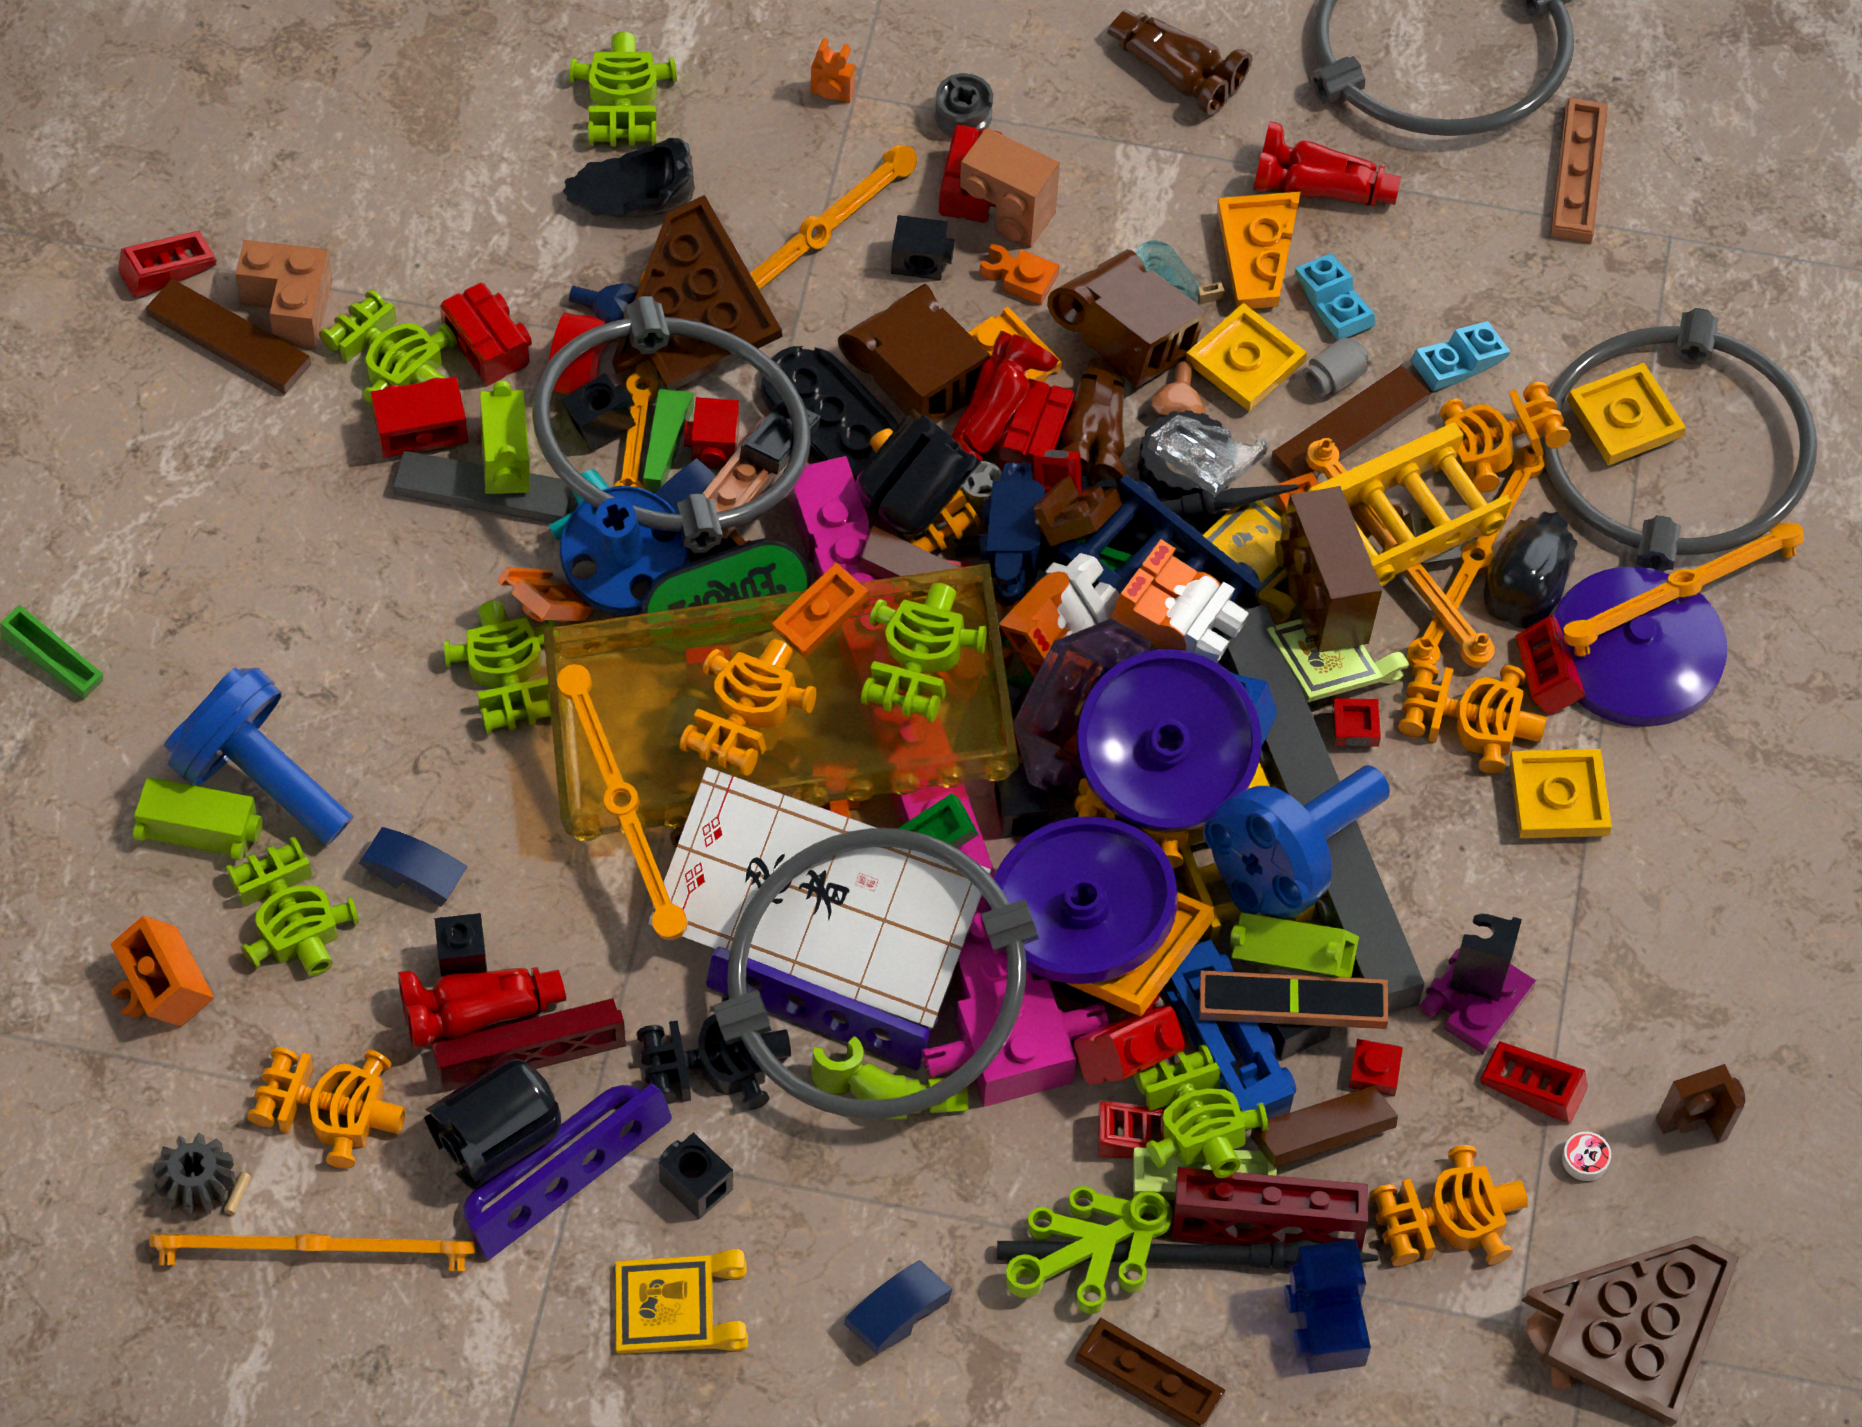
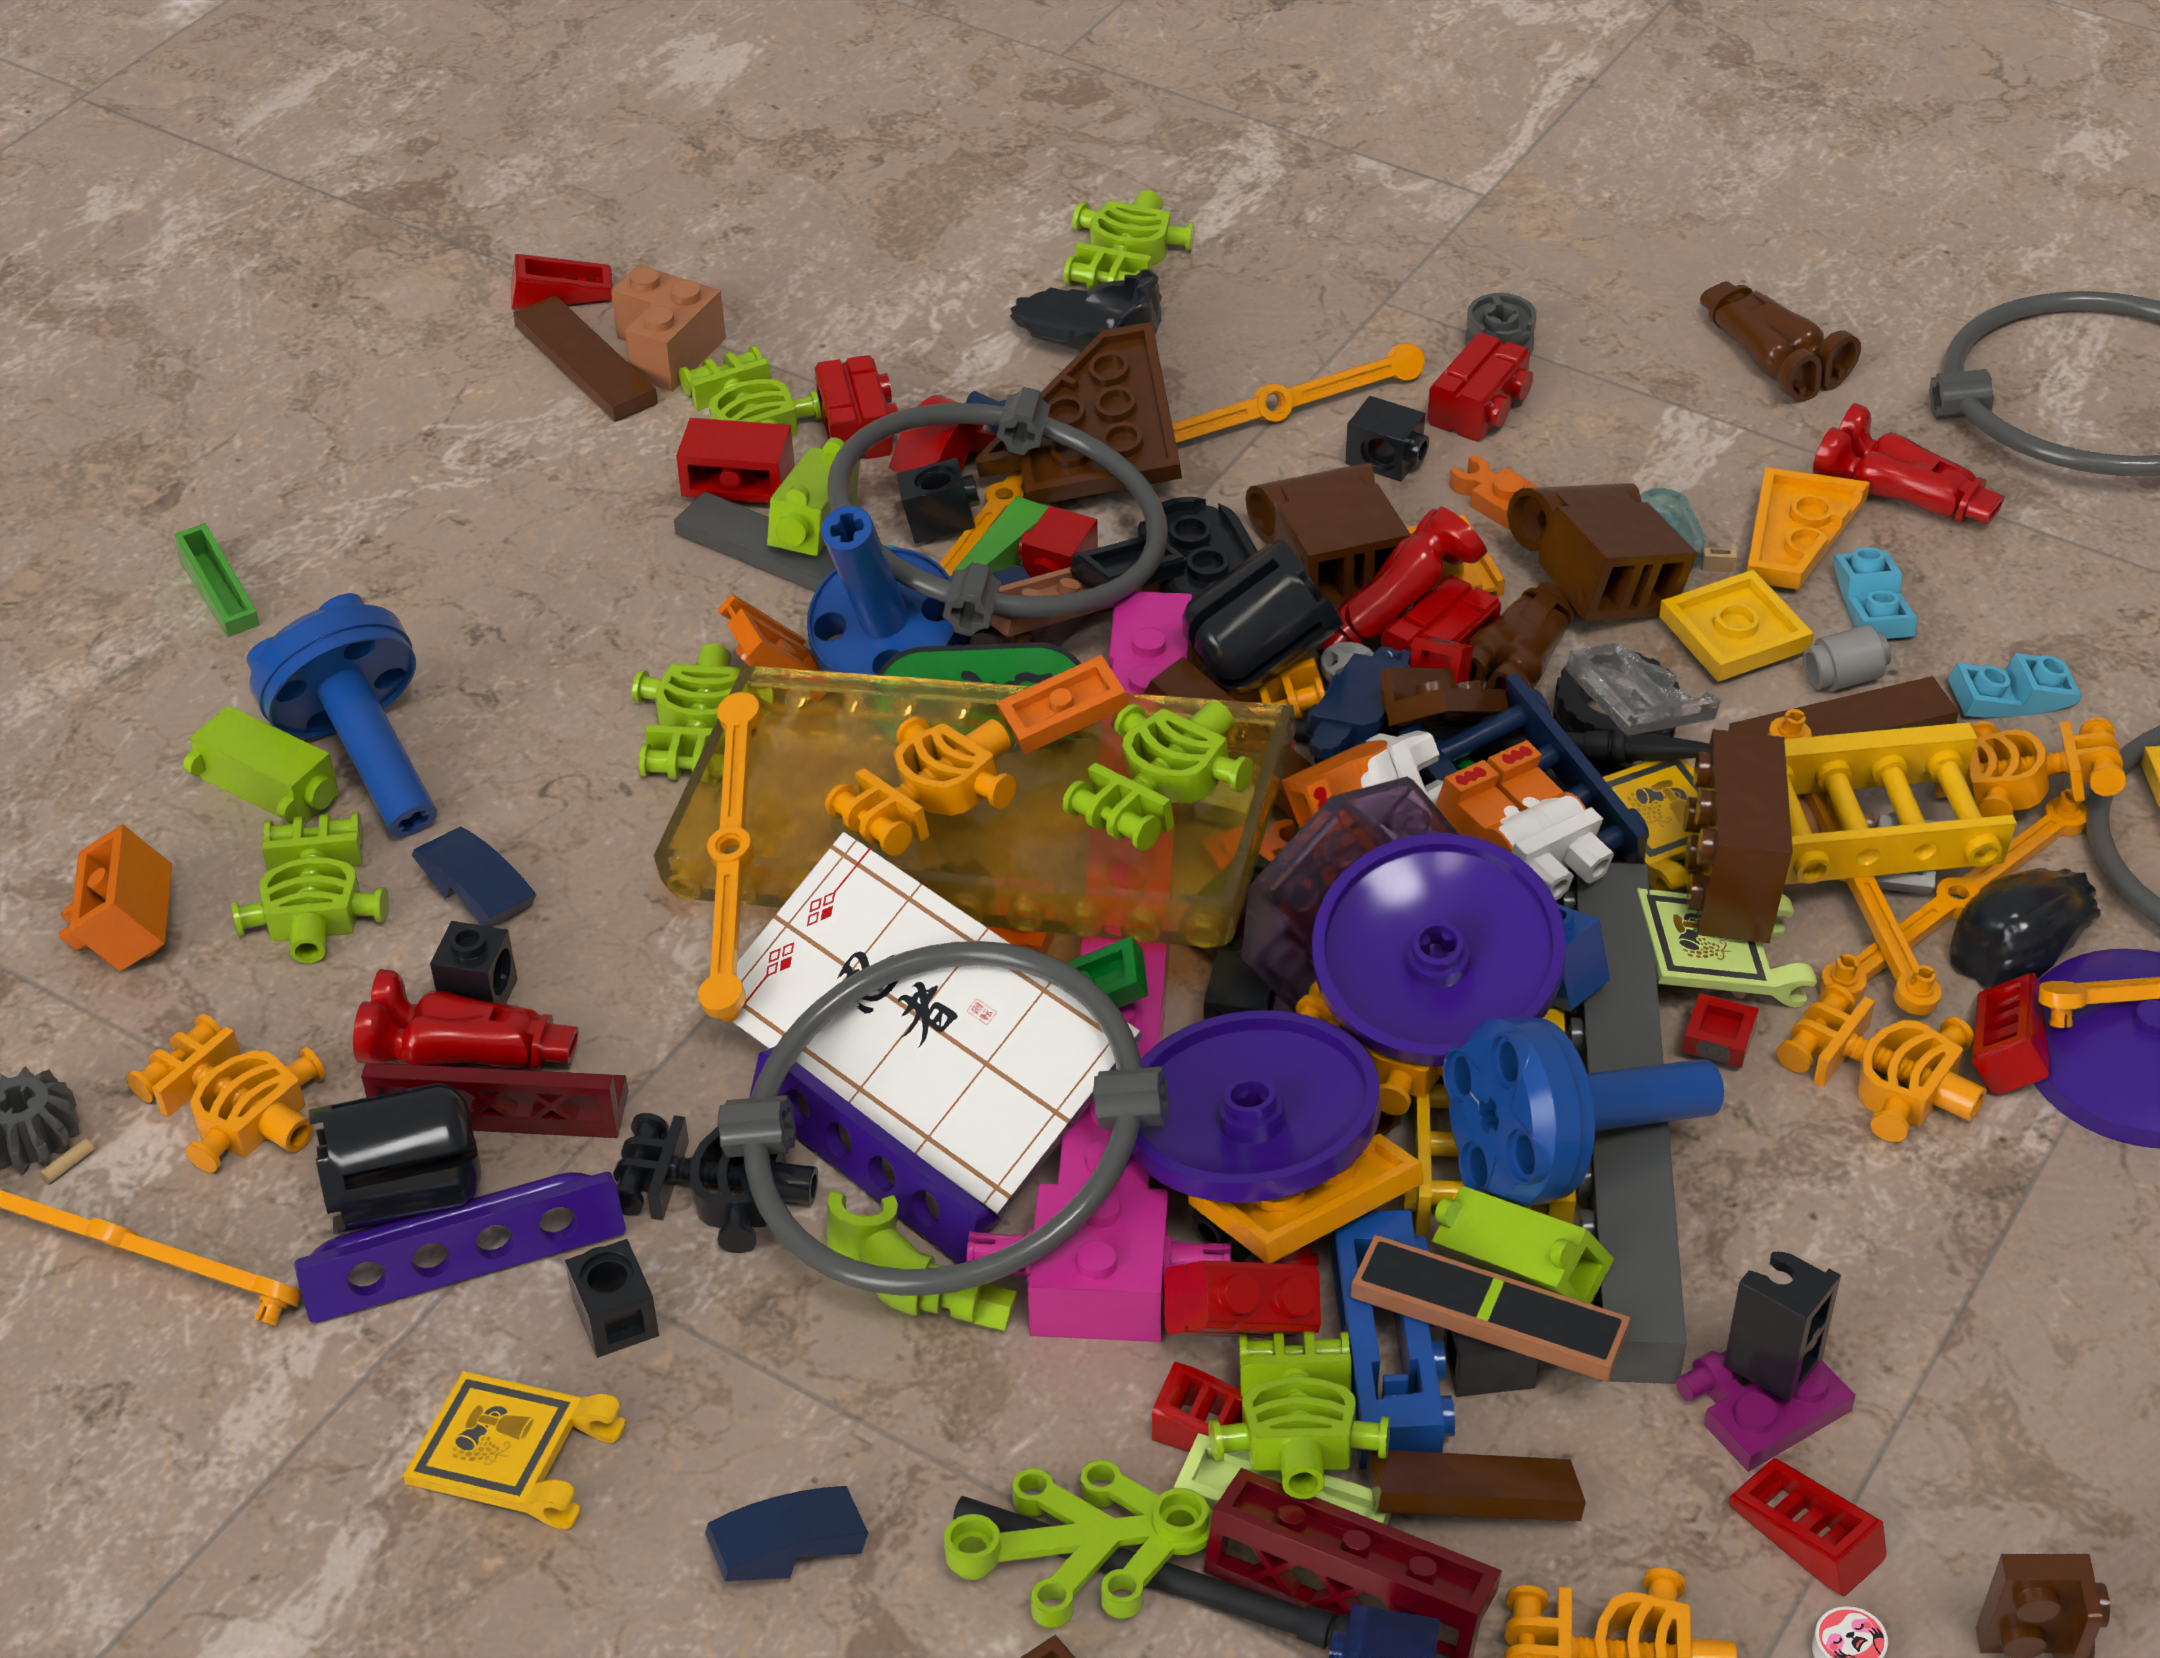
camera: 25 degrees right, 15 degrees down
orange plate [811,38,855,103] -> none
nougat brick [960,127,1060,248] -> none
nougat rock [1151,362,1206,417] -> none
red plate [1349,1039,1403,1096] -> none
yellow plate [1509,749,1612,838] -> none

